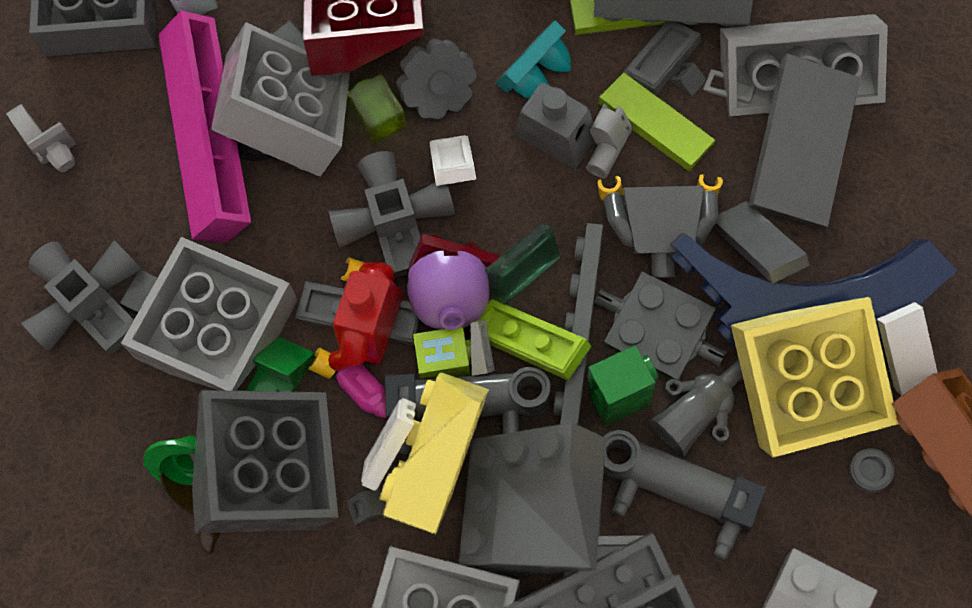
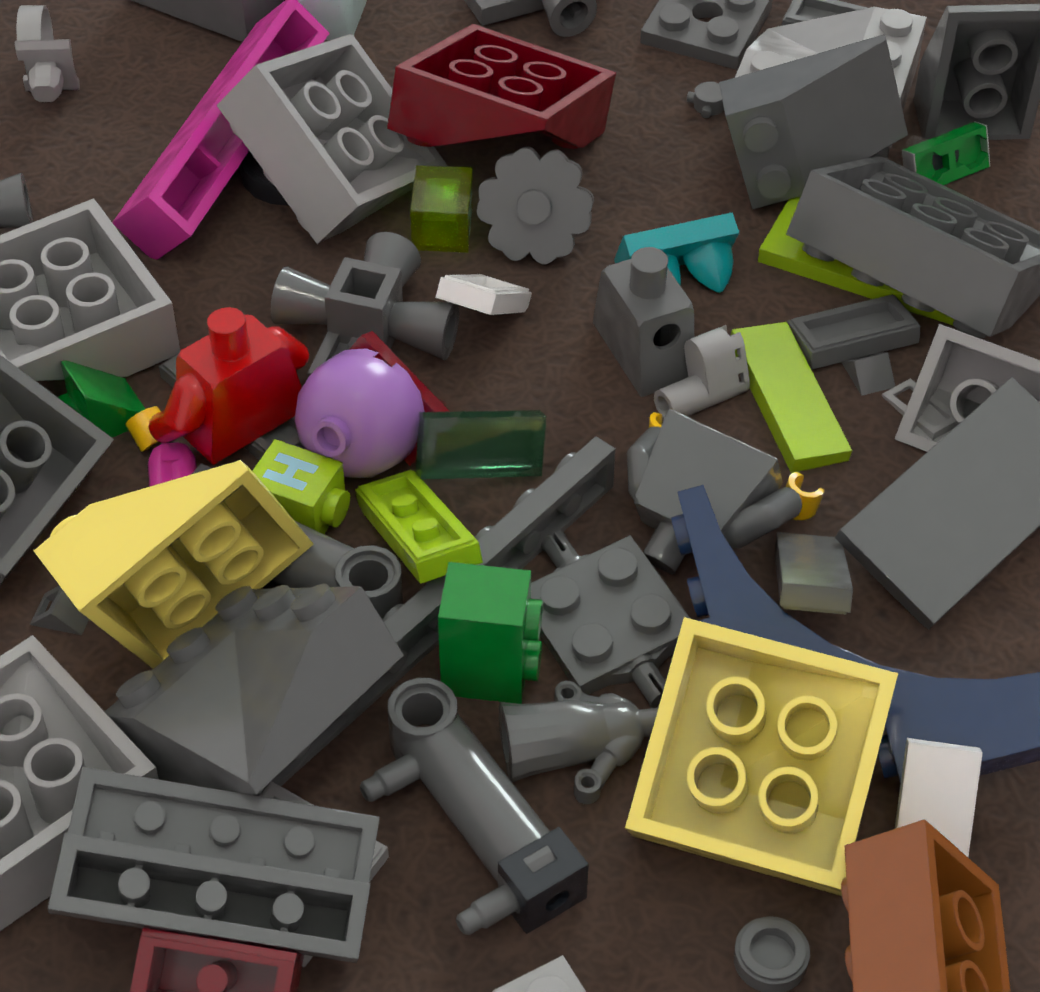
camera: 25 degrees right, 20 degrees down
light grey piece [471,320,495,376] -> none

